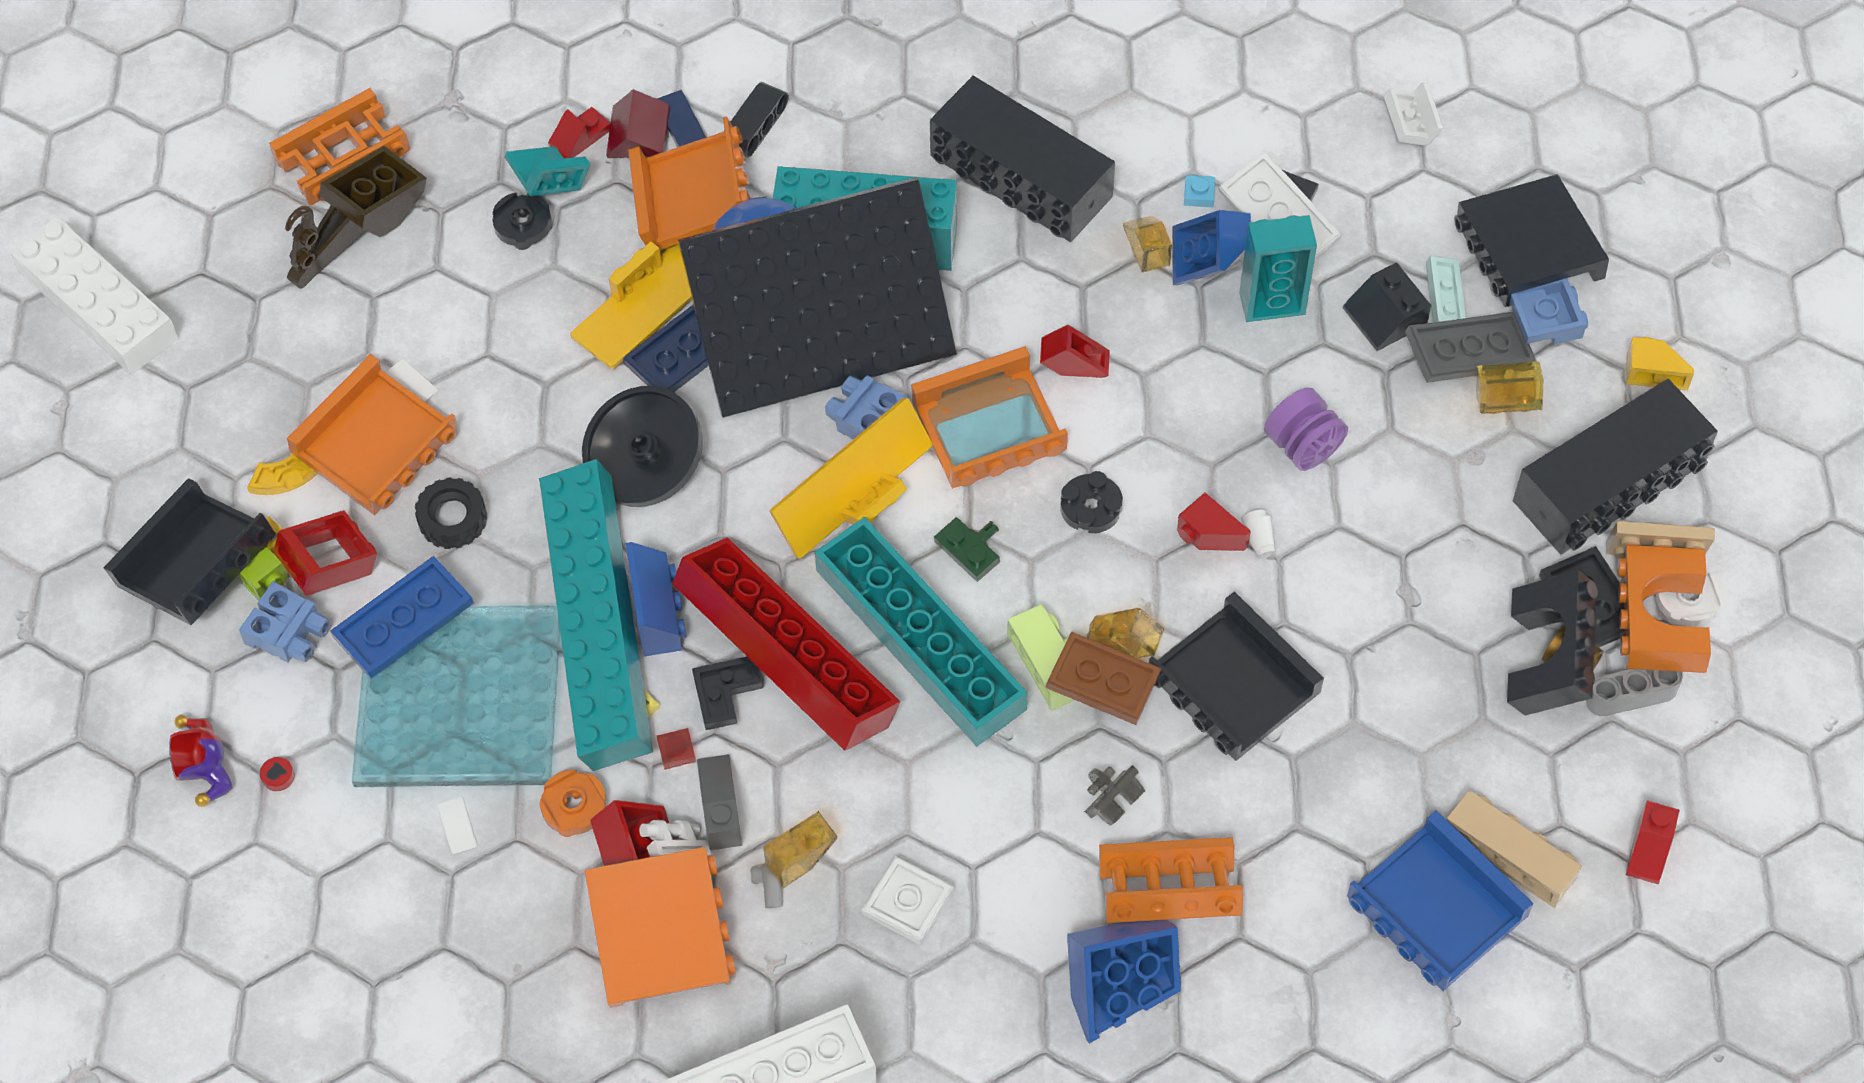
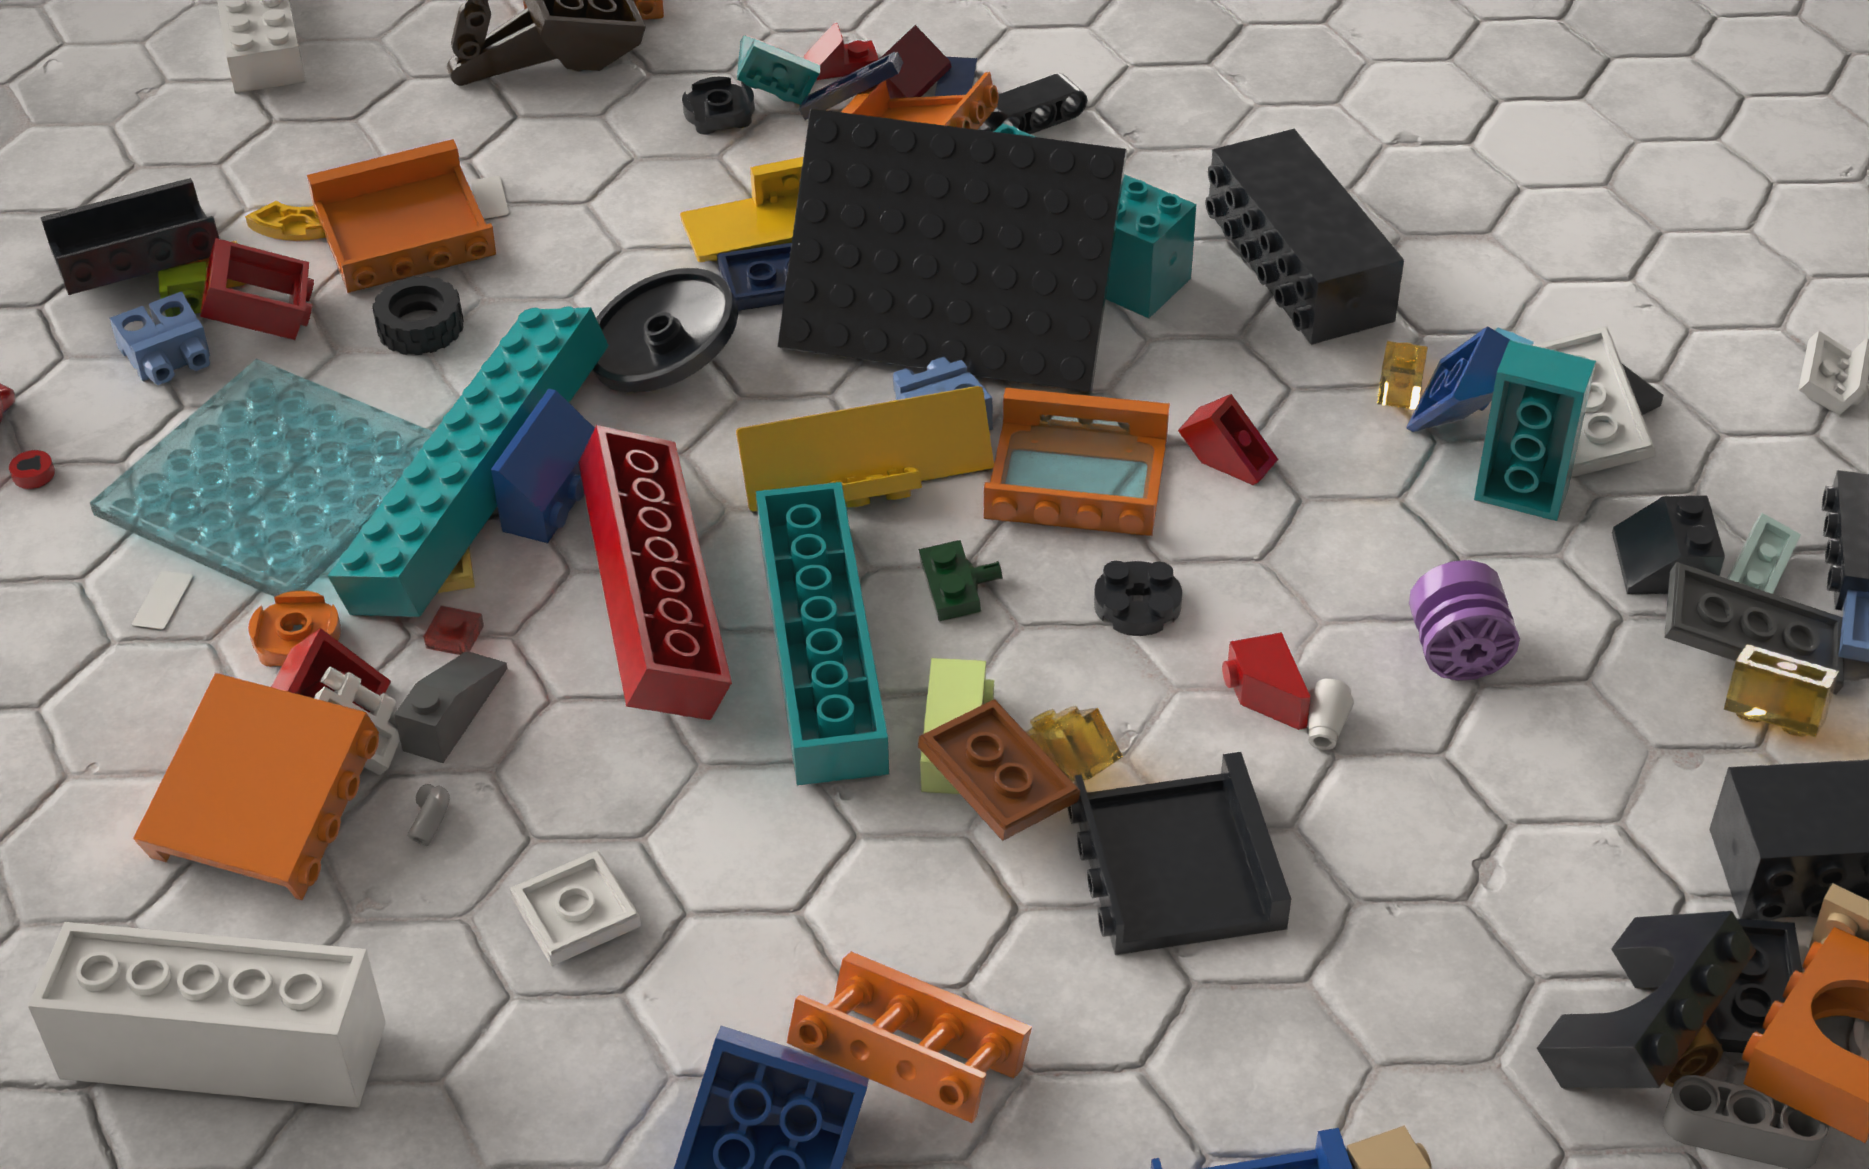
camera: 30 degrees right, 15 degrees down
blue plate [330,556,474,679] -> none
black plate [692,657,763,730] -> none
clear yellow slope [763,811,838,888] -> none
clear smoke hips [1084,765,1146,826] -> none
none -> tile [799,52,904,120]

